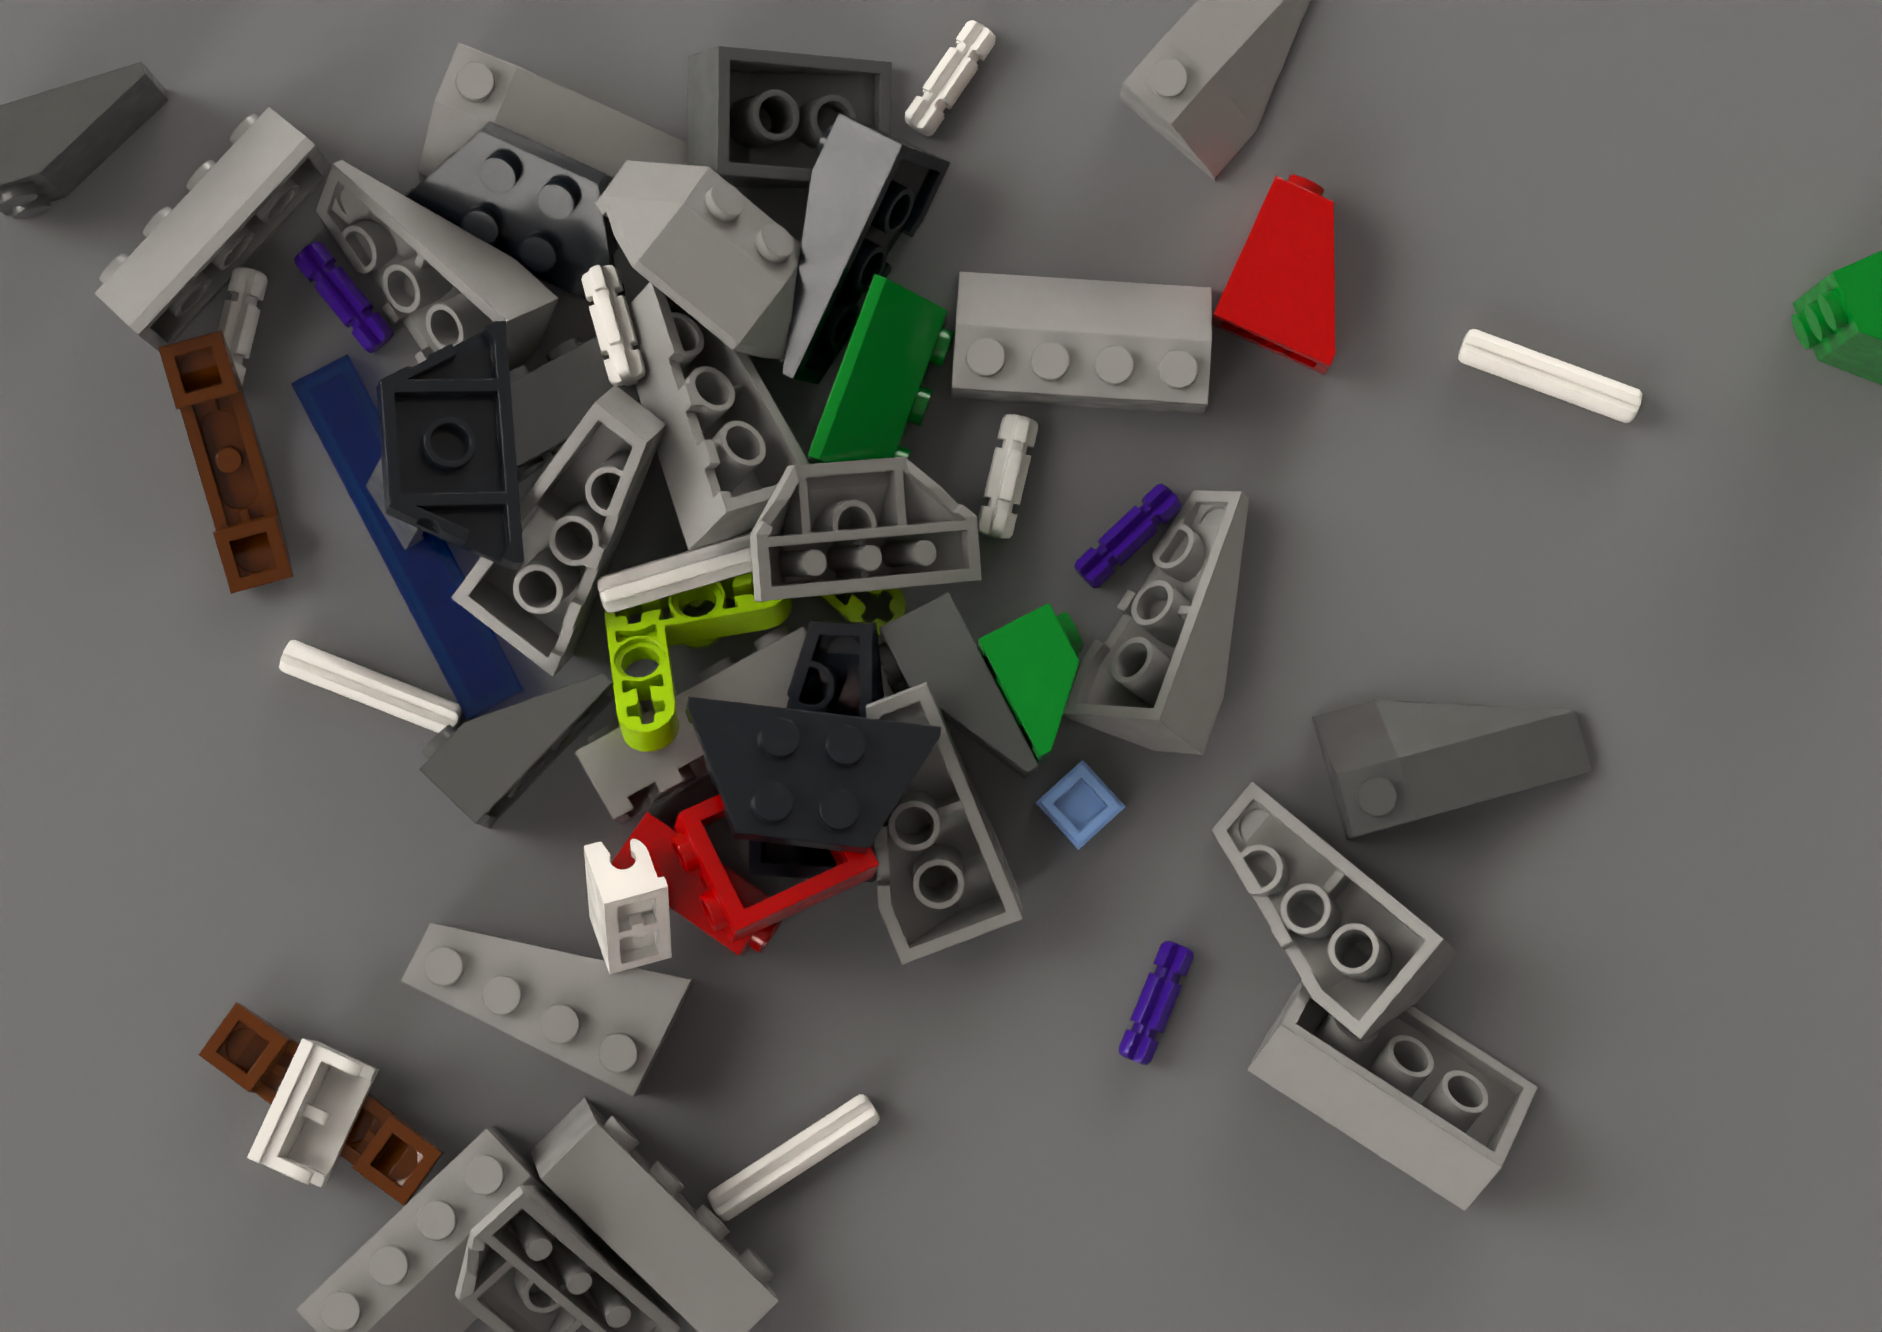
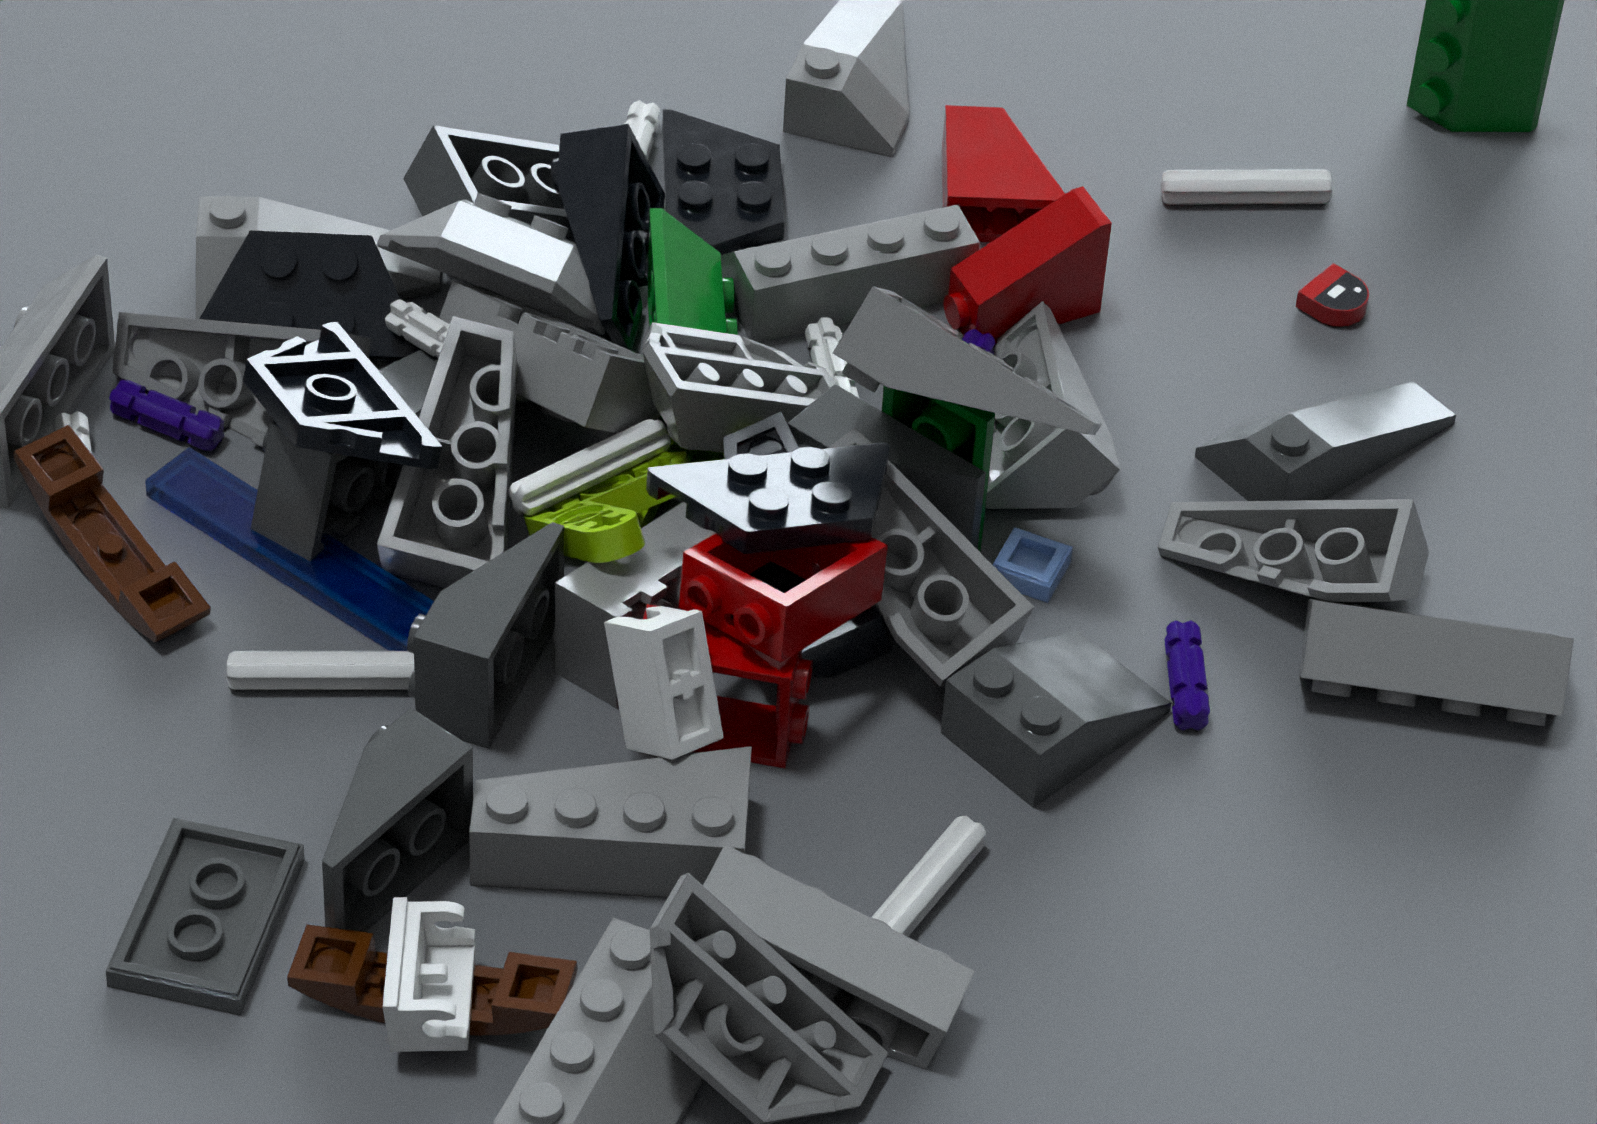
camera: 25 degrees left, 40 degrees down
none -> dark grey tile [105,818,305,1015]
none -> dark grey slope [322,708,473,932]
none -> black wing [662,109,784,255]
none -> light grey wedge [833,286,1102,435]
none -> dark grey slope [941,631,1172,808]
none -> red slope [943,186,1112,344]
none -> tile [1295,263,1369,327]

